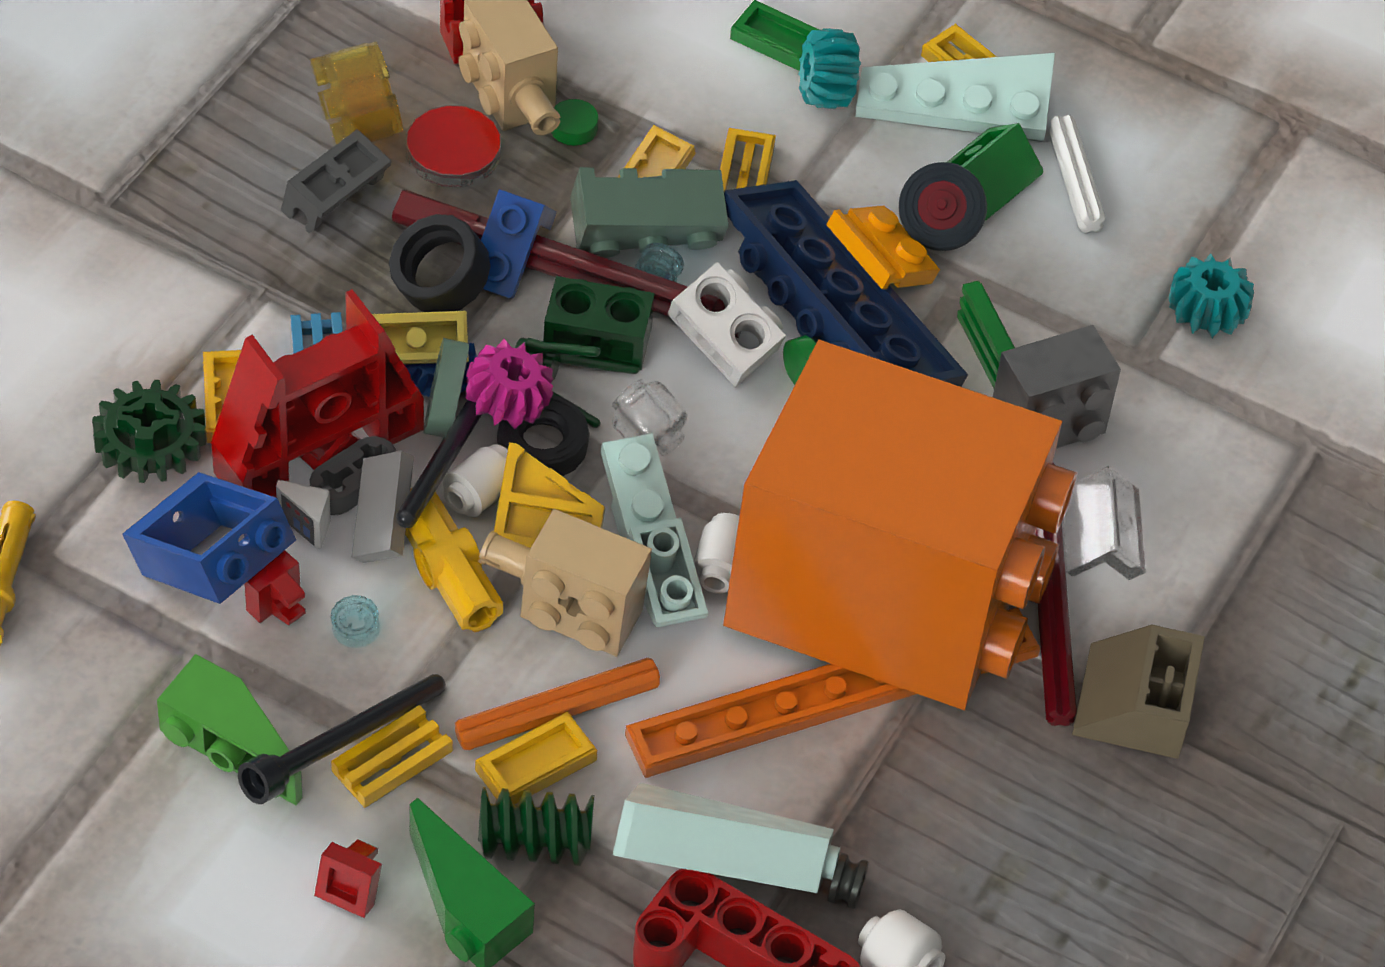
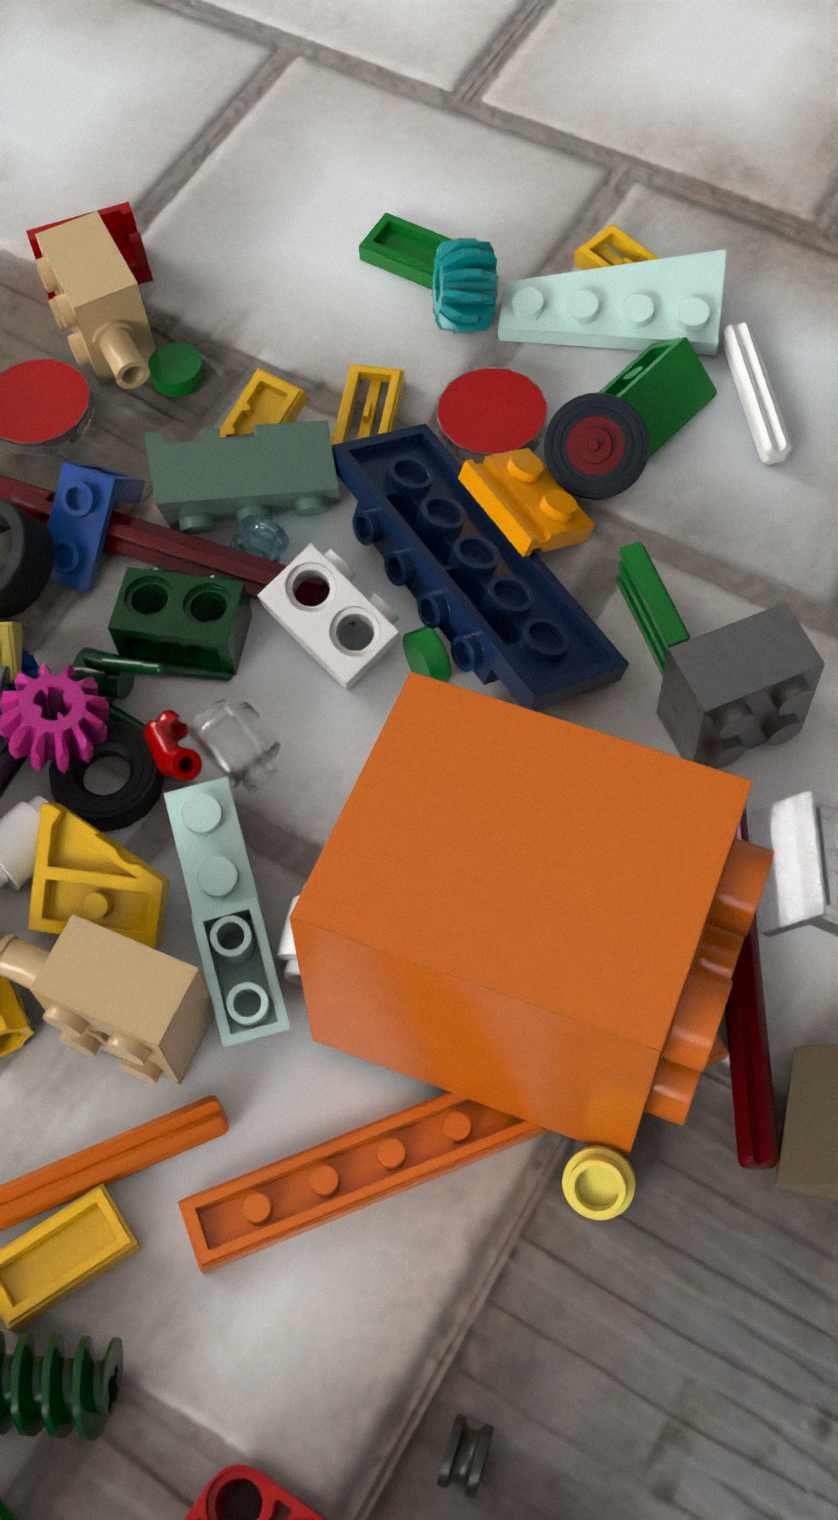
camera: 10 degrees right, 10 degrees up
light aqua slope [613,782,841,893] -> none
none -> red arm [144,710,202,781]
none -> red tile [436,367,548,464]
none -> light yellow plate [562,1145,636,1220]

